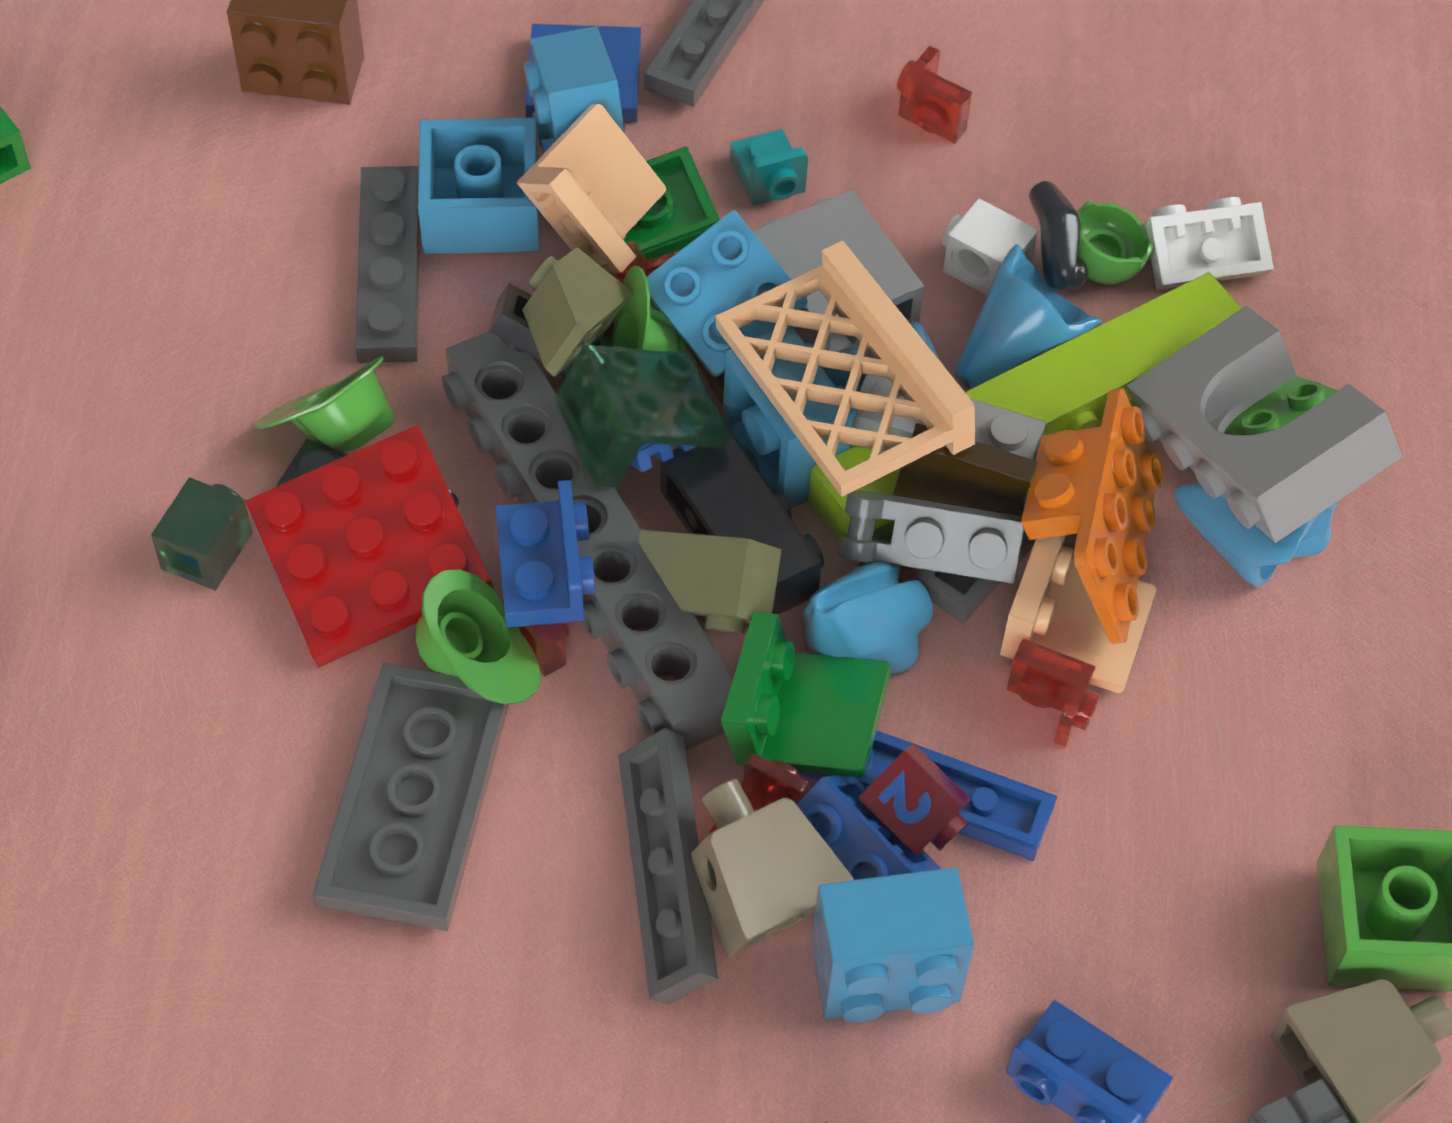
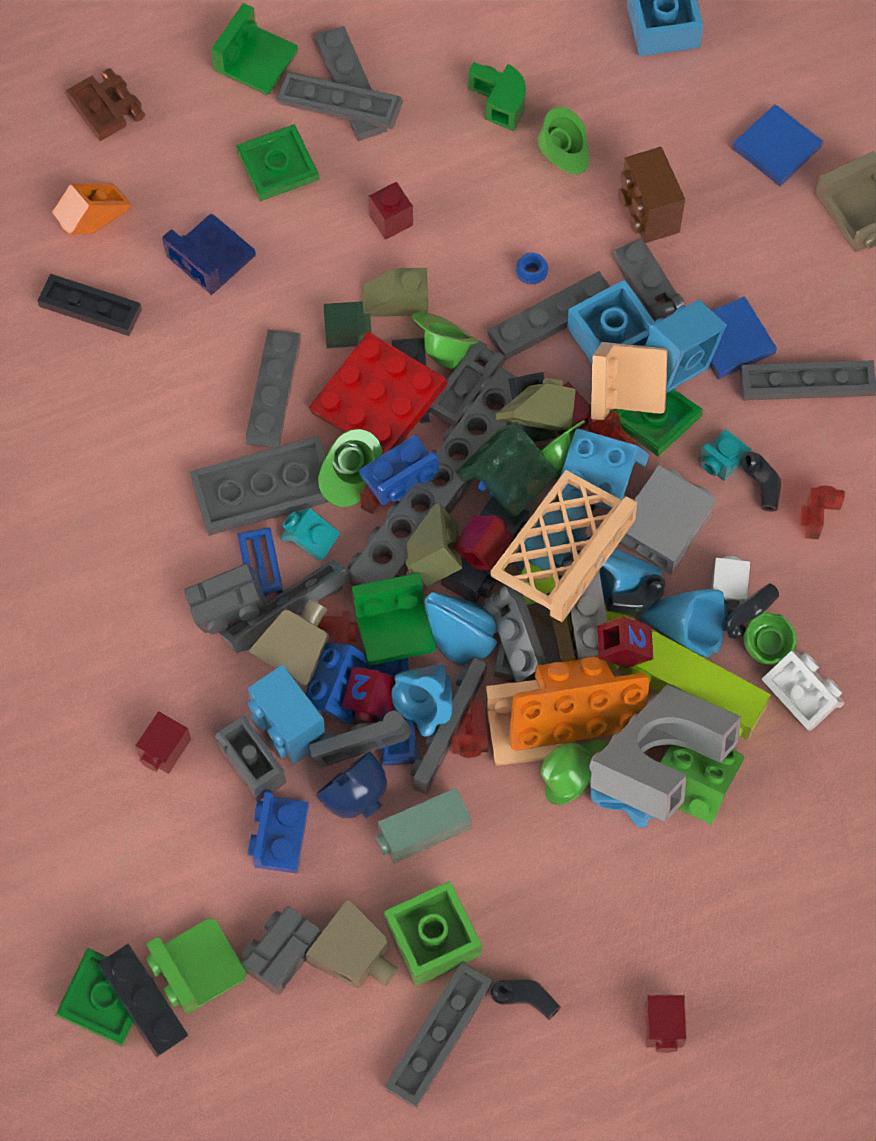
camera: 65 degrees right, 10 degrees up
none -> dark grey brick [184,563,268,634]
none -> dark grey brick [215,716,286,801]
none -> blue tile [237,527,283,596]
none -> dark grey plate [246,329,301,448]
none -> teal bracket [280,508,340,561]
none -> dark grey plate [309,711,411,768]
none -> dark blue cylinder [316,751,387,819]
none -> olive slope [363,268,428,317]
none -> dark red brick [369,182,413,240]
none -> sand green brick [375,788,471,863]
none -> dark azure hat [391,664,452,736]
none -> dark grey plate [410,658,487,795]
none -> dark grey plate [429,340,506,426]
none -> dark red brick [452,515,515,570]
none -> blue plate [516,253,548,285]
none -> bright green piece [538,107,590,175]
none -> bright green piece [541,740,609,805]
none -> dark red brick [597,616,654,668]
none -> black arm [606,574,666,616]
none -> dark grey plate [613,238,685,321]
none -> black arm [741,451,782,512]

